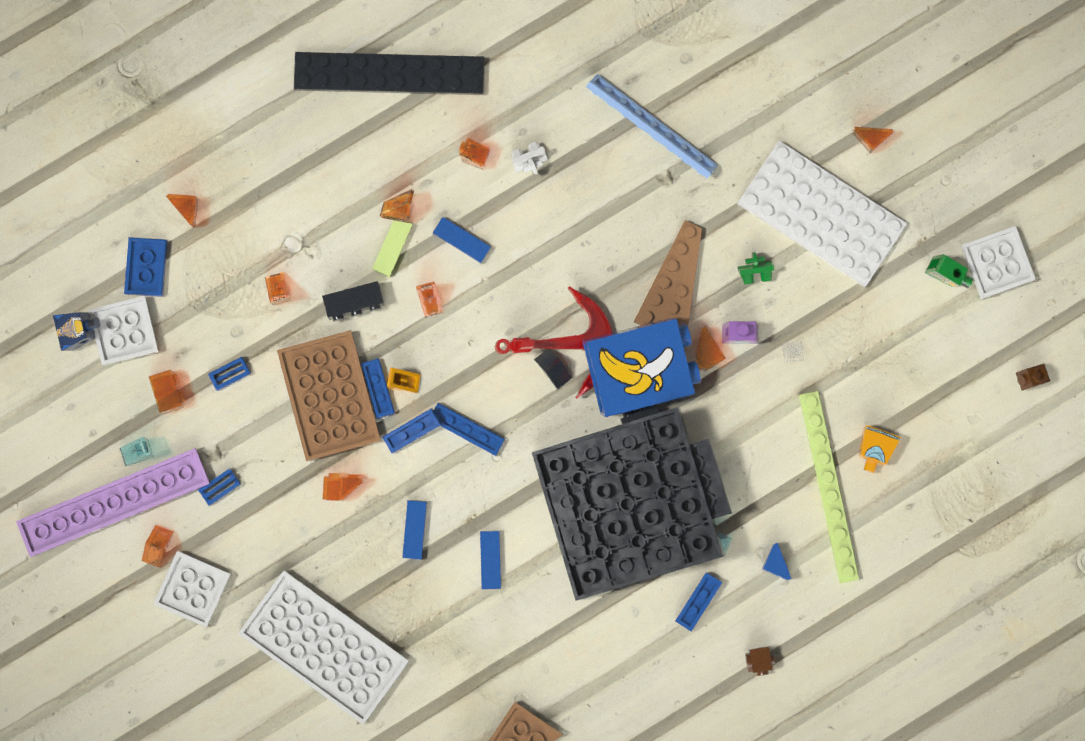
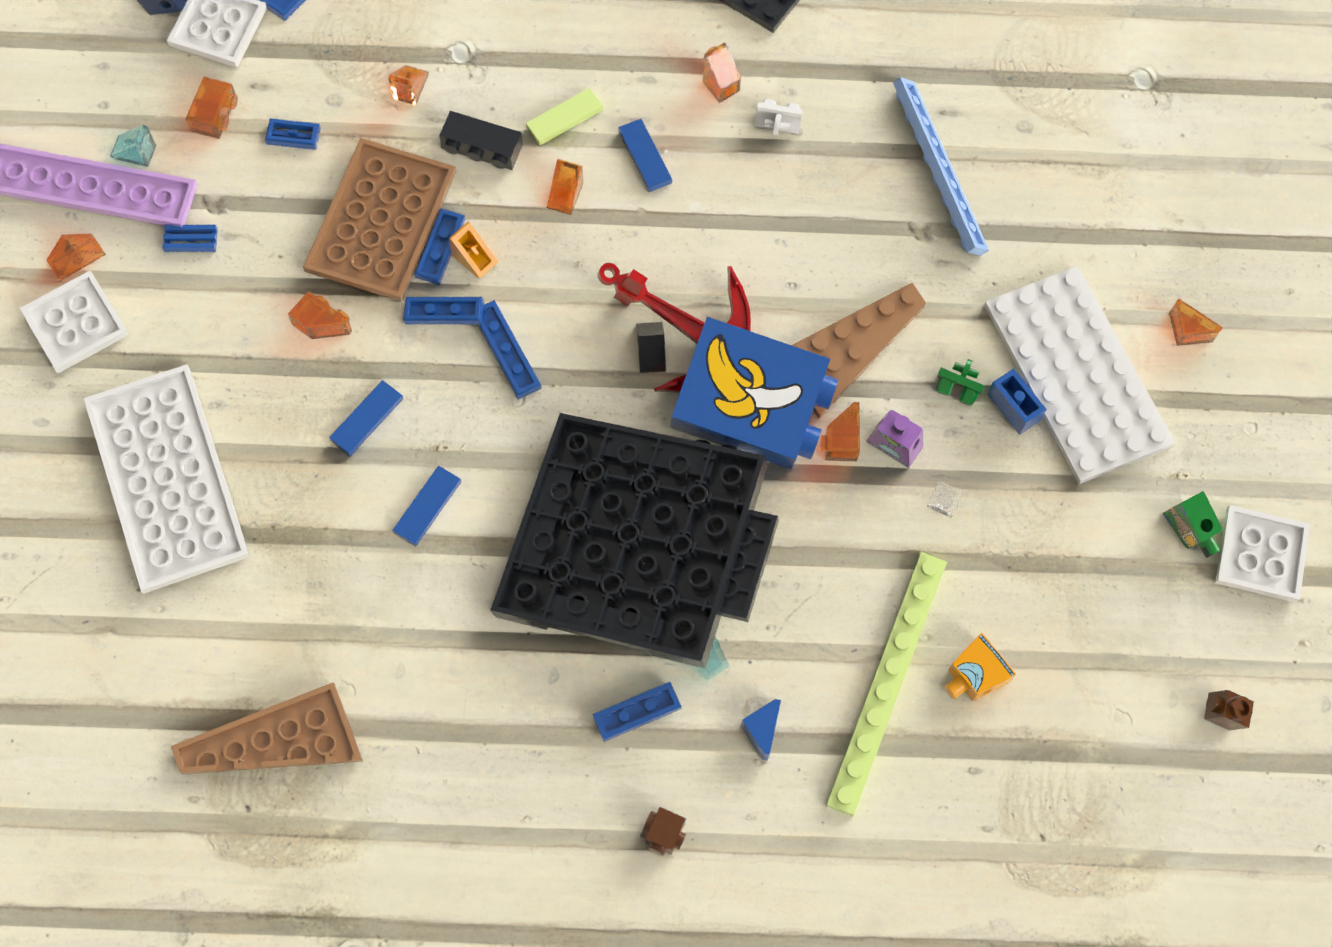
camera: 30 degrees right, 15 degrees down
clear orange slope [380,189,414,223] -> none
none -> blue brick [987,368,1047,435]

